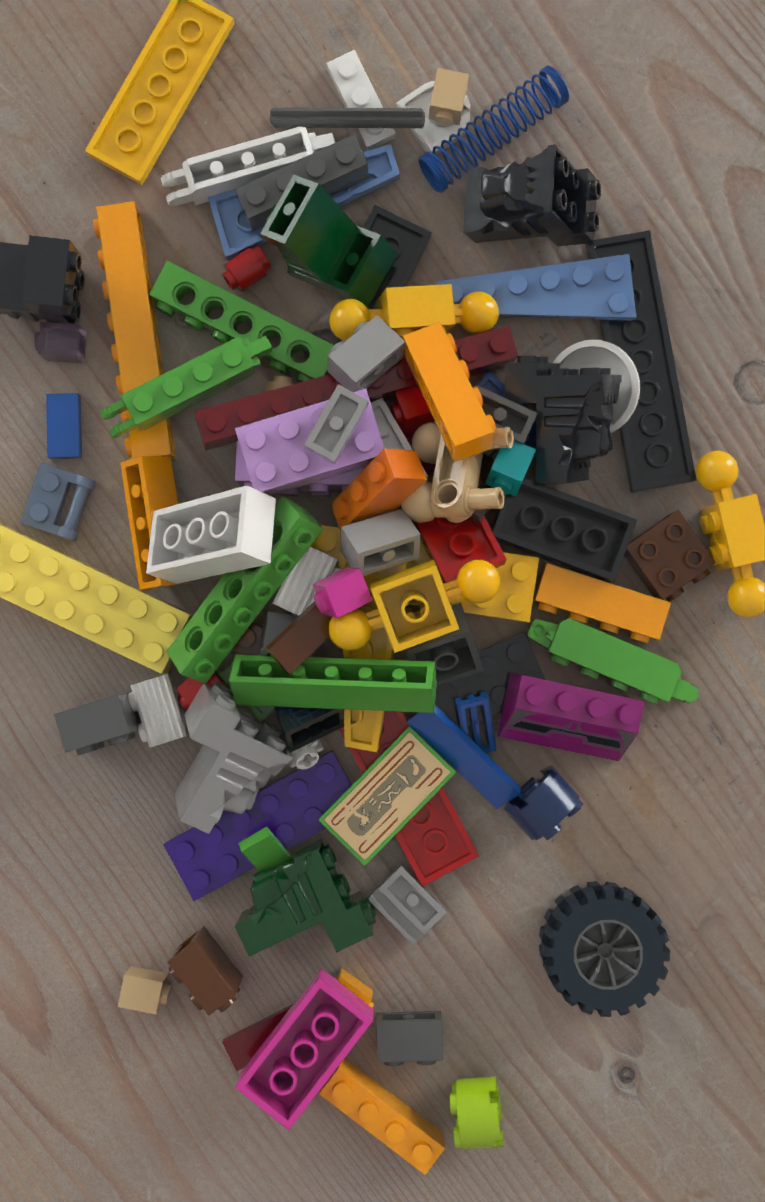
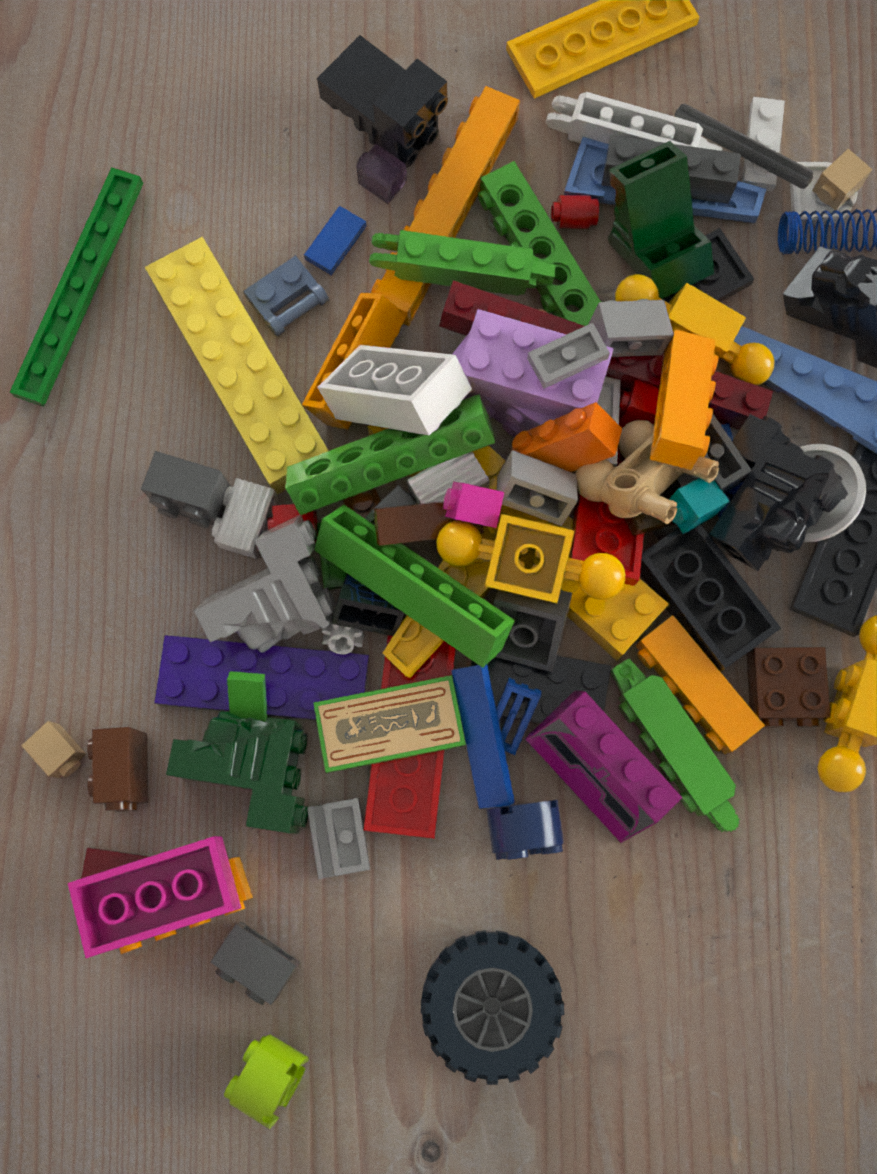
camera: 35 degrees right, 10 degrees down
light orange brick [319,1058,445,1175] -> none

